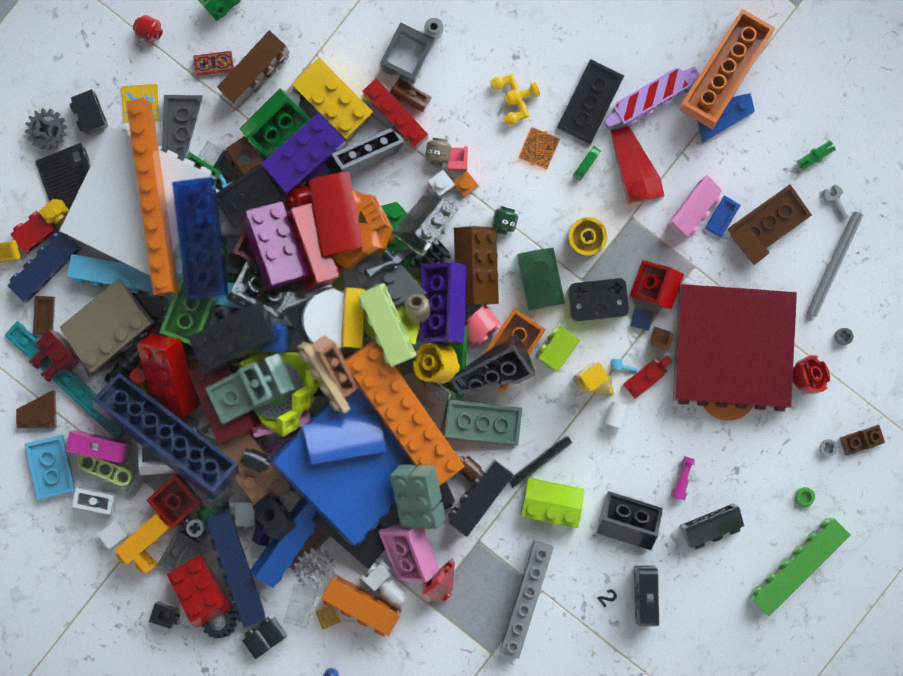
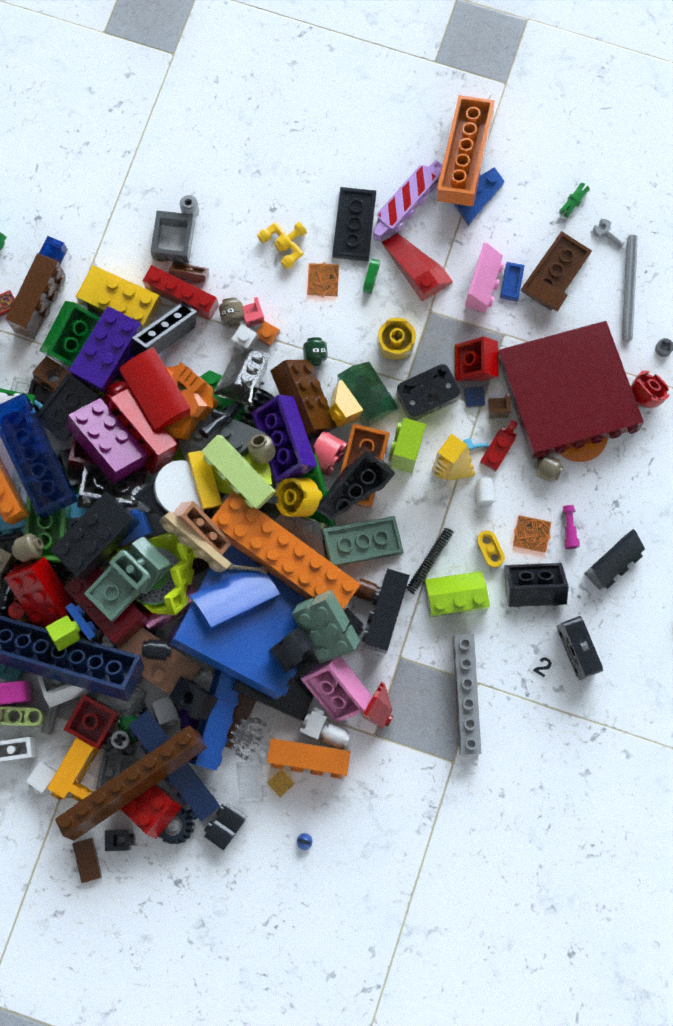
camera: 25 degrees left, 10 degrees down
none -> dark tan head [12,533,44,562]
none -> clear blue panel [39,236,68,265]
none -> lime brick [46,615,80,651]
none -> reddish brown brick [55,725,207,841]
none -> blue wing [65,603,98,642]
none -> reddish brown tile [72,838,102,883]
none -> dark tan hinge [227,563,268,574]
none -> black brick [268,626,317,673]
none -> yellow slope [329,380,363,427]
none -> yellow plate [477,530,505,568]
none -> clear orange piece [513,515,551,553]
none -> dark tan head [534,455,563,482]

